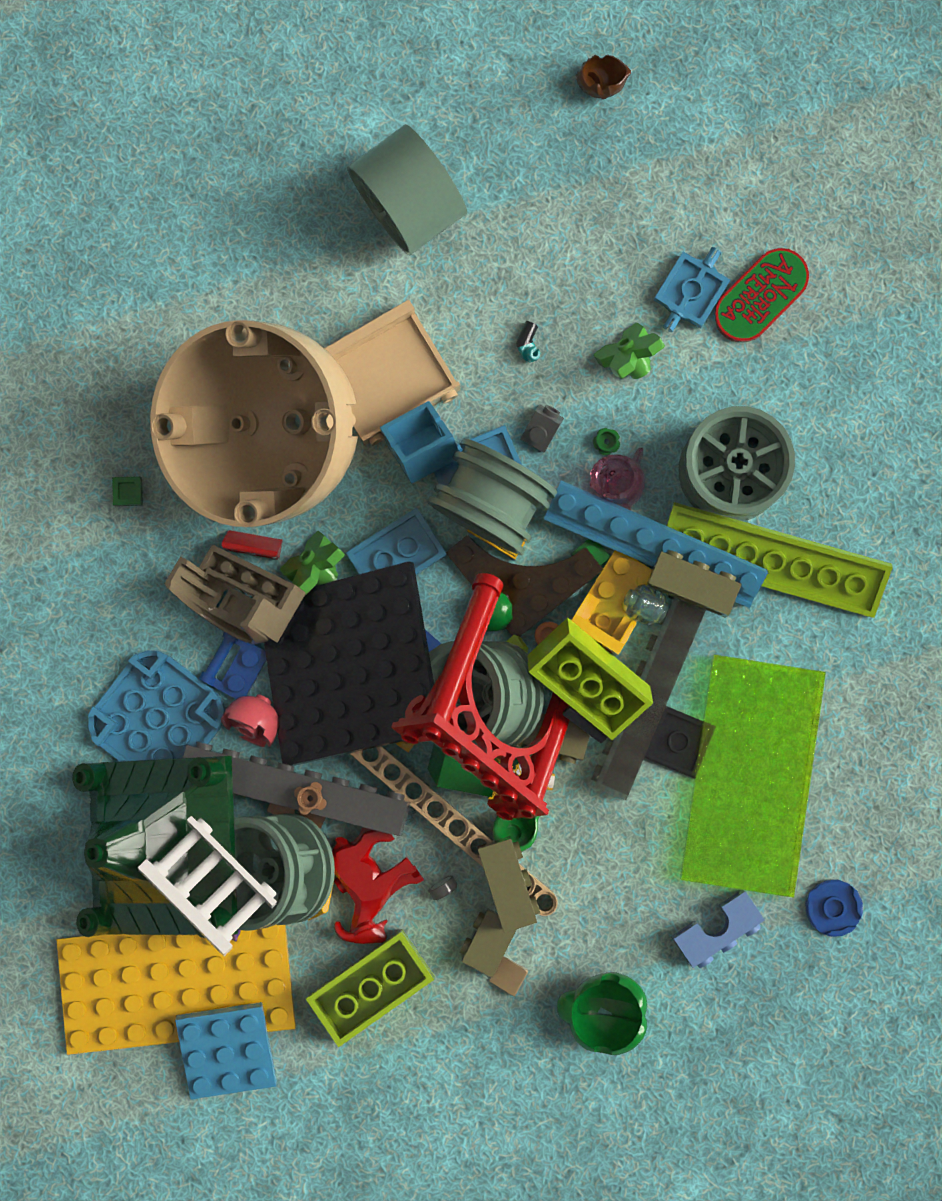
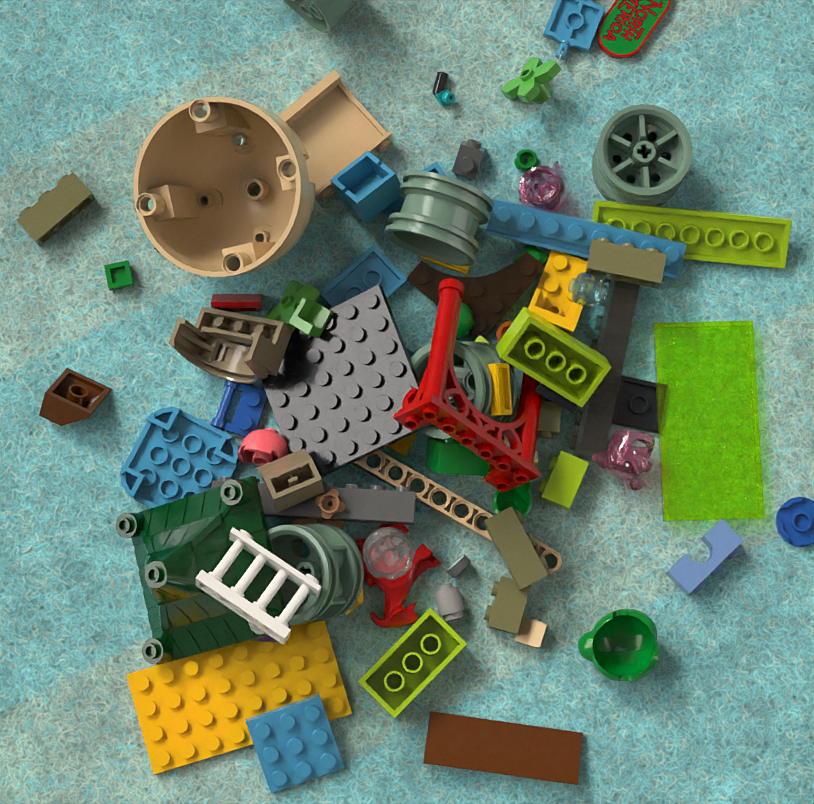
camera: 15 degrees left, 5 degrees down
none -> olive brick [17,172,95,247]
none -> reddish brown slope [39,368,112,426]
none -> dark tan slope [257,449,324,512]
none -> bright green panel [289,297,332,339]
none -> clear cylinder [363,527,415,580]
none -> reddish brown arch [423,711,583,785]
none -> light grey brick [434,583,464,622]
none -> yellow tile [488,363,512,416]
none -> lime brick [538,451,589,511]
none -> clear pink piece [592,430,655,490]

